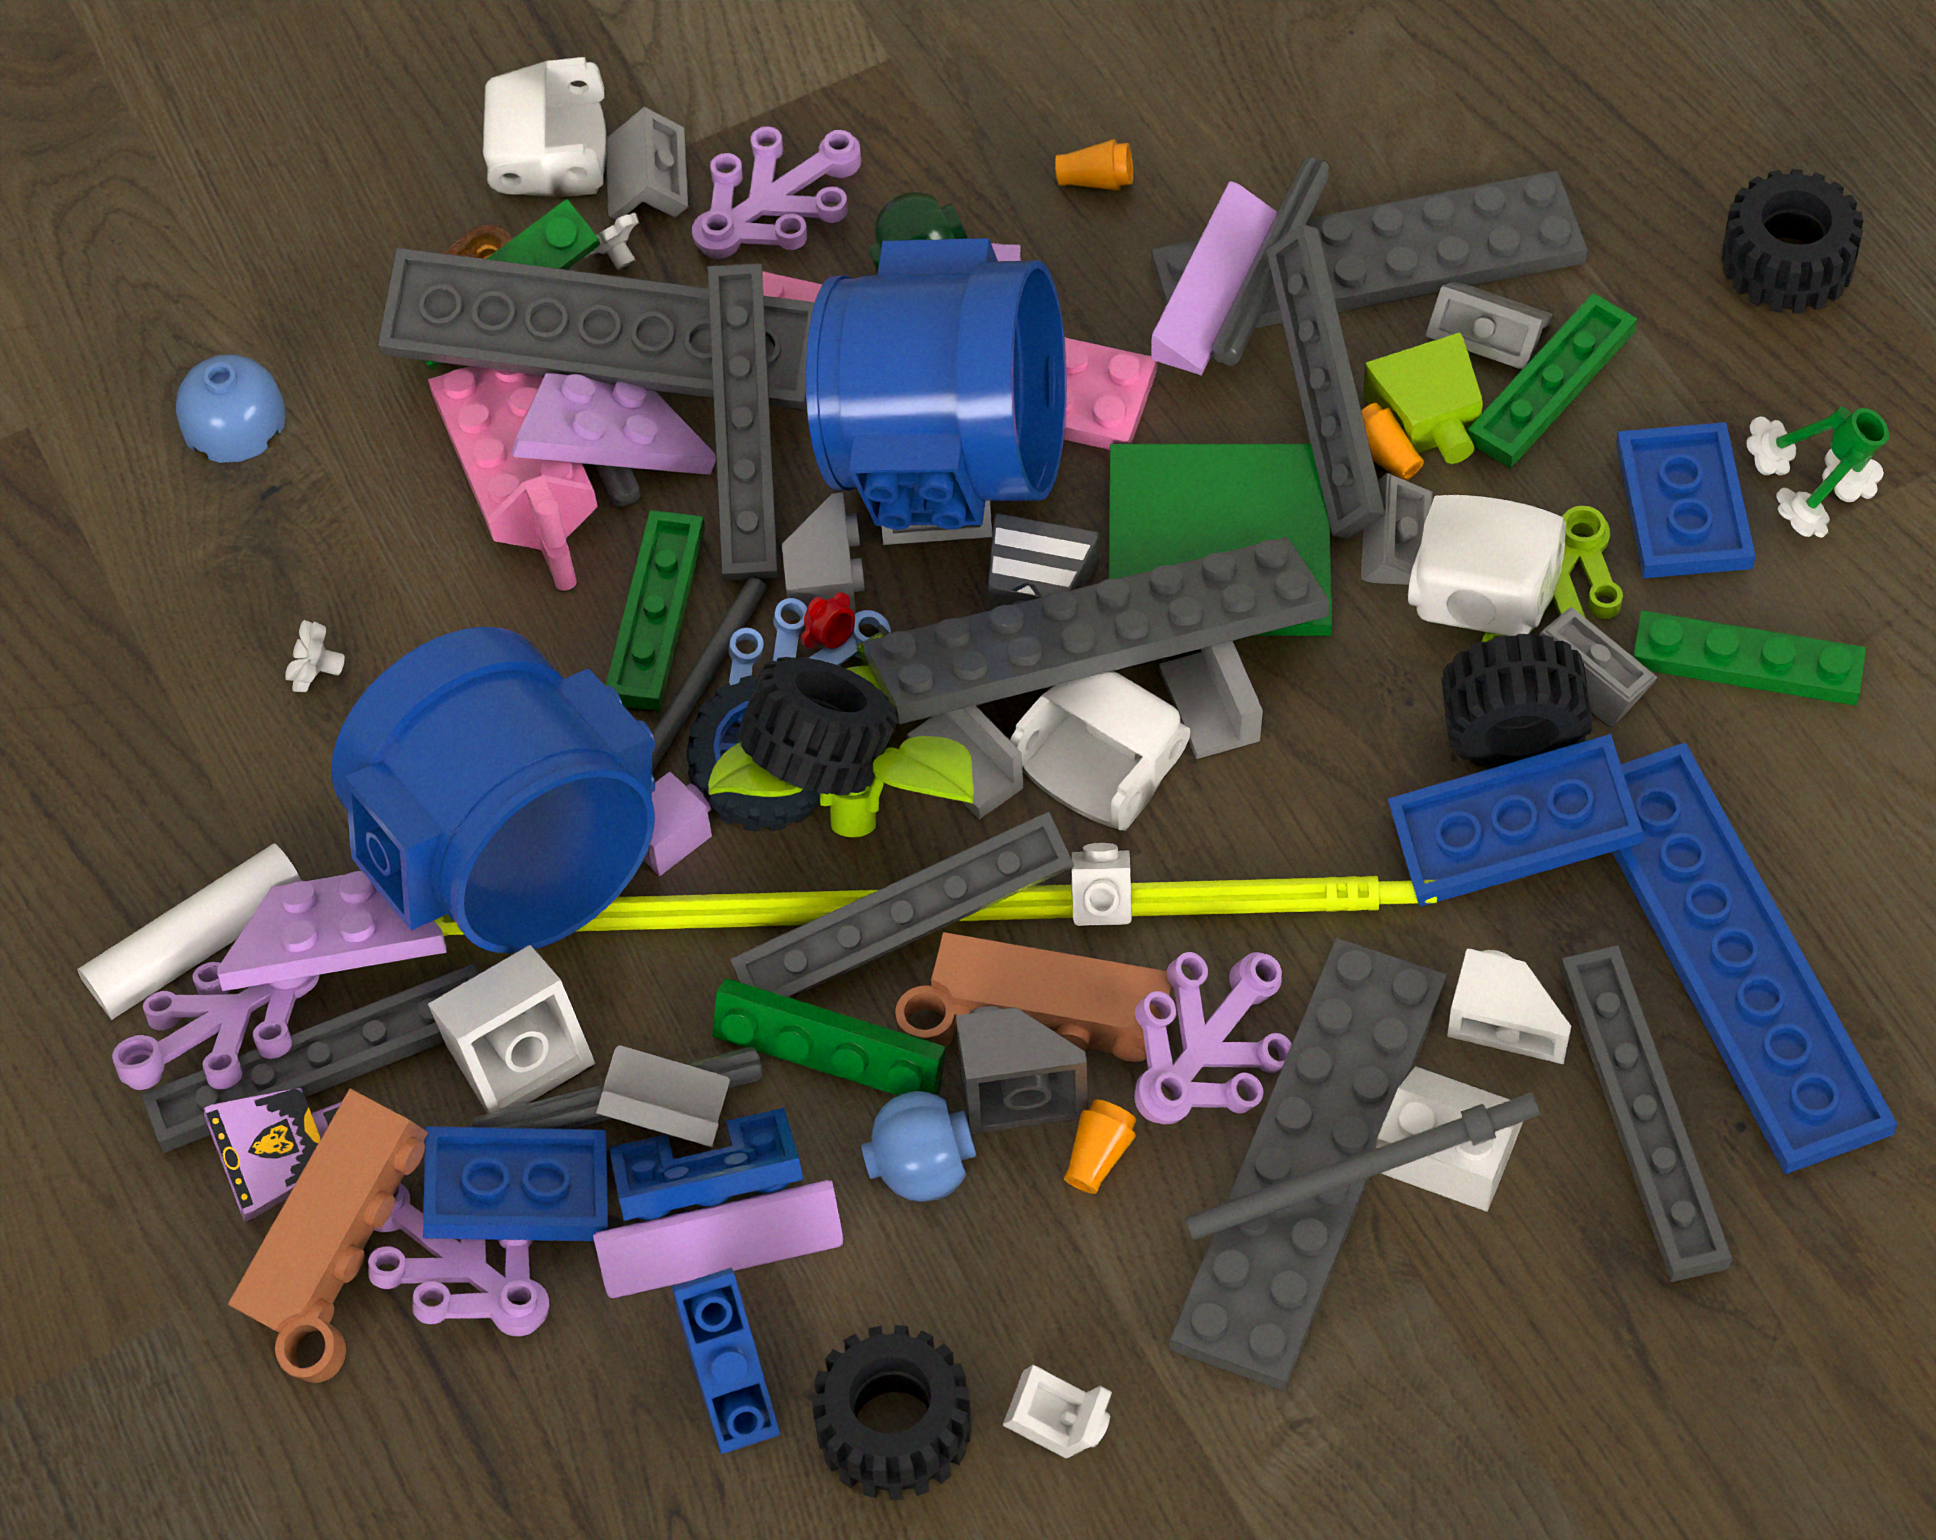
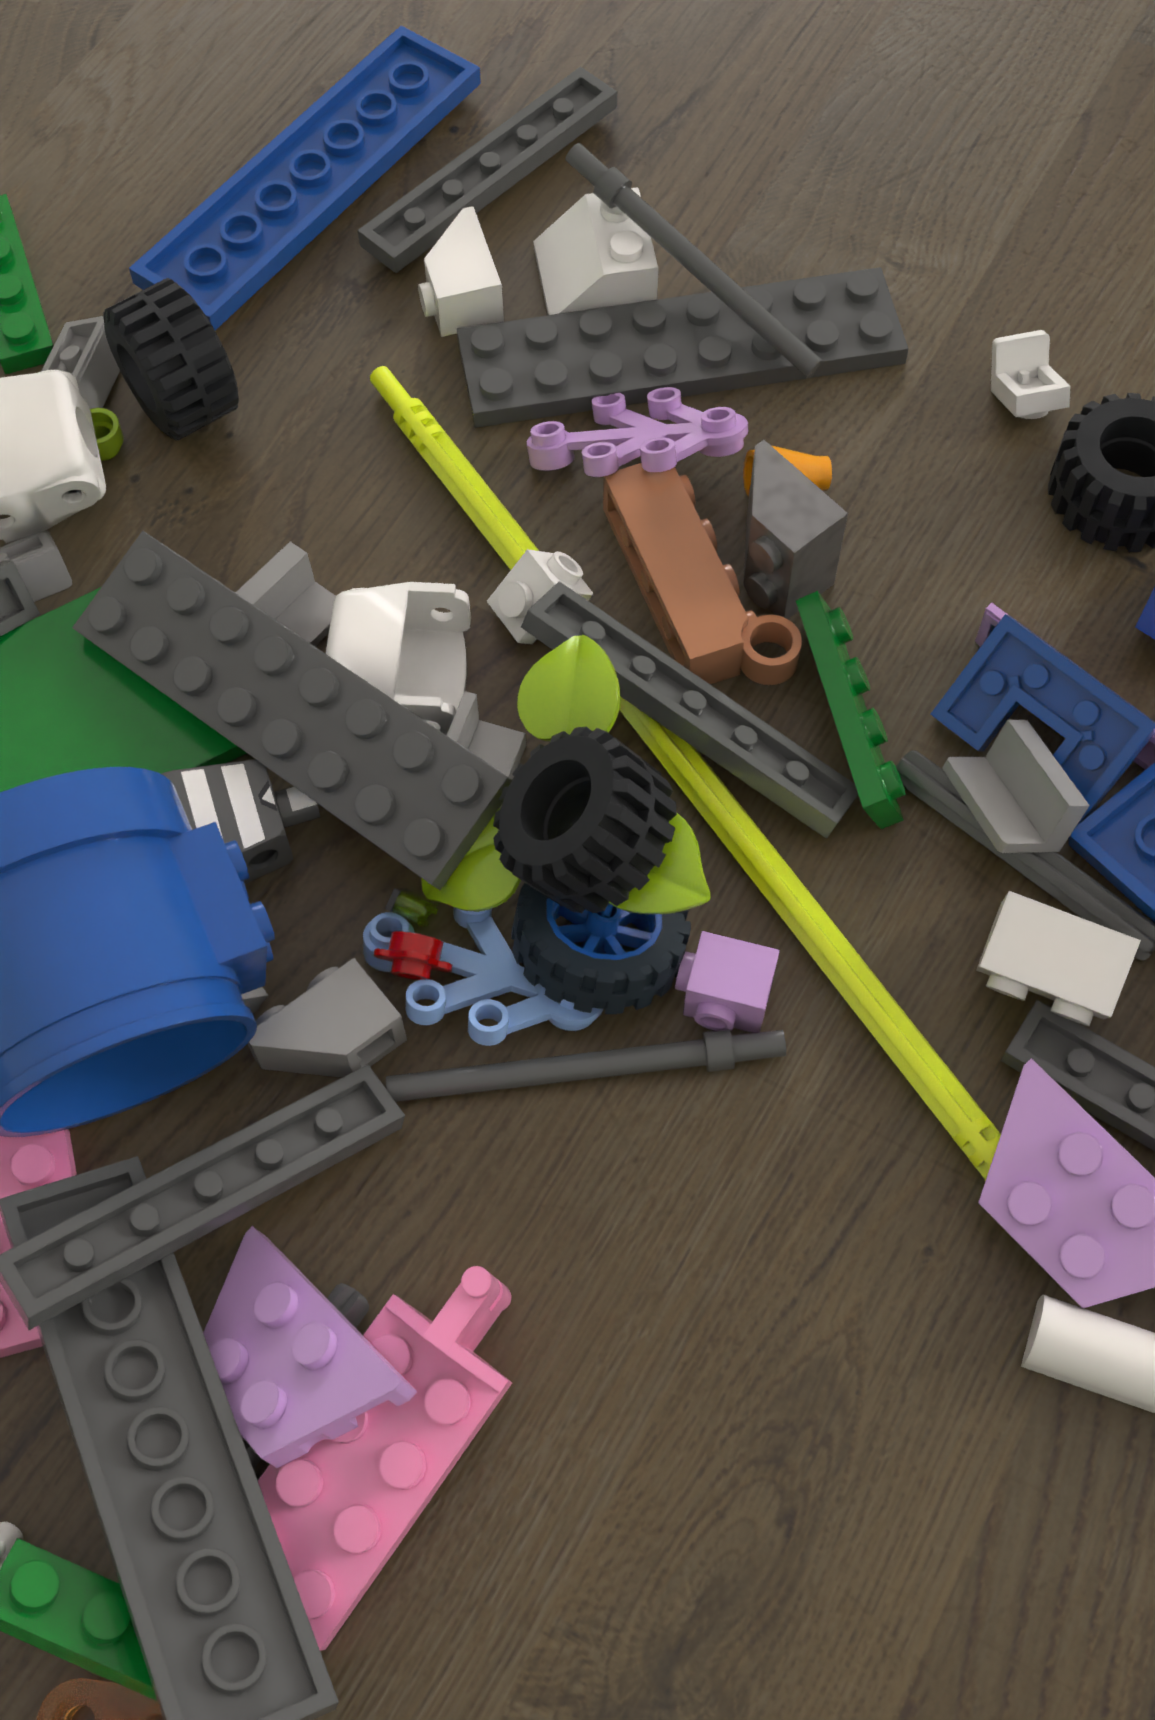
camera: 125 degrees left, 5 degrees up
white plant [285,620,345,692] -> none
blue cylinder [331,627,655,953] -> none
green plate [605,510,705,711] -> none
medium blue plant [861,1091,977,1202] -> none
blue plate [1388,734,1645,907] -> none

